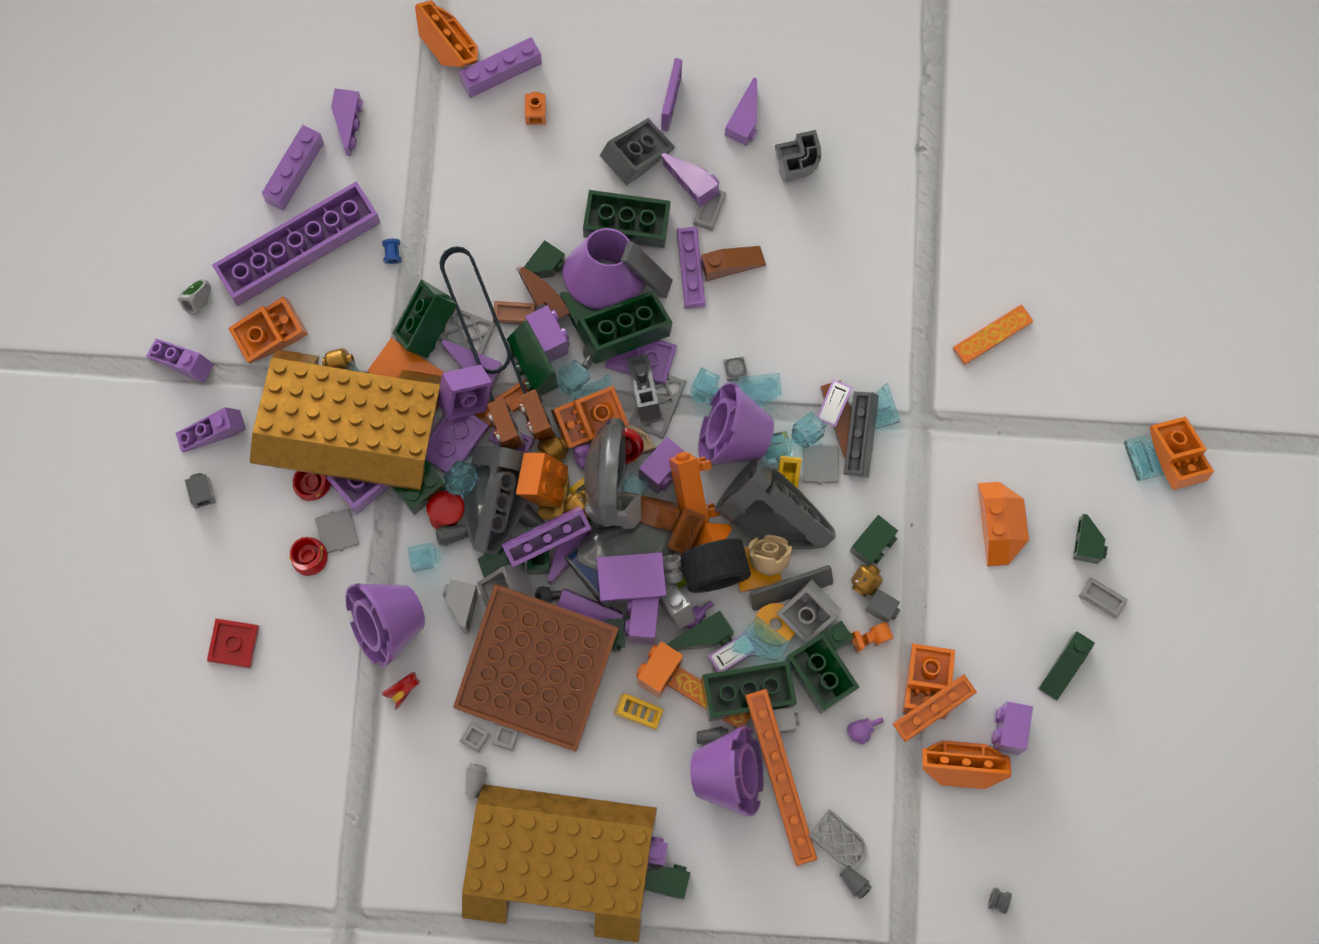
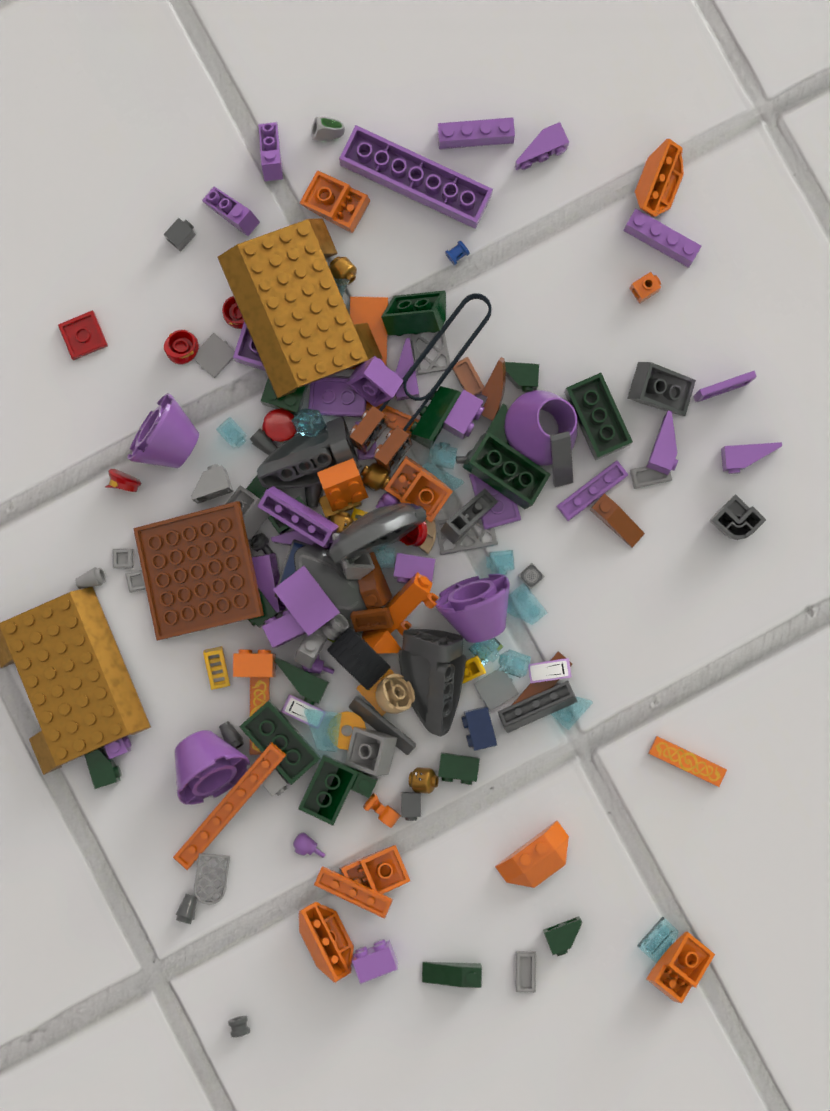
camera: 60 degrees right, 10 degrees up
none -> dark blue brick [461,706,497,751]

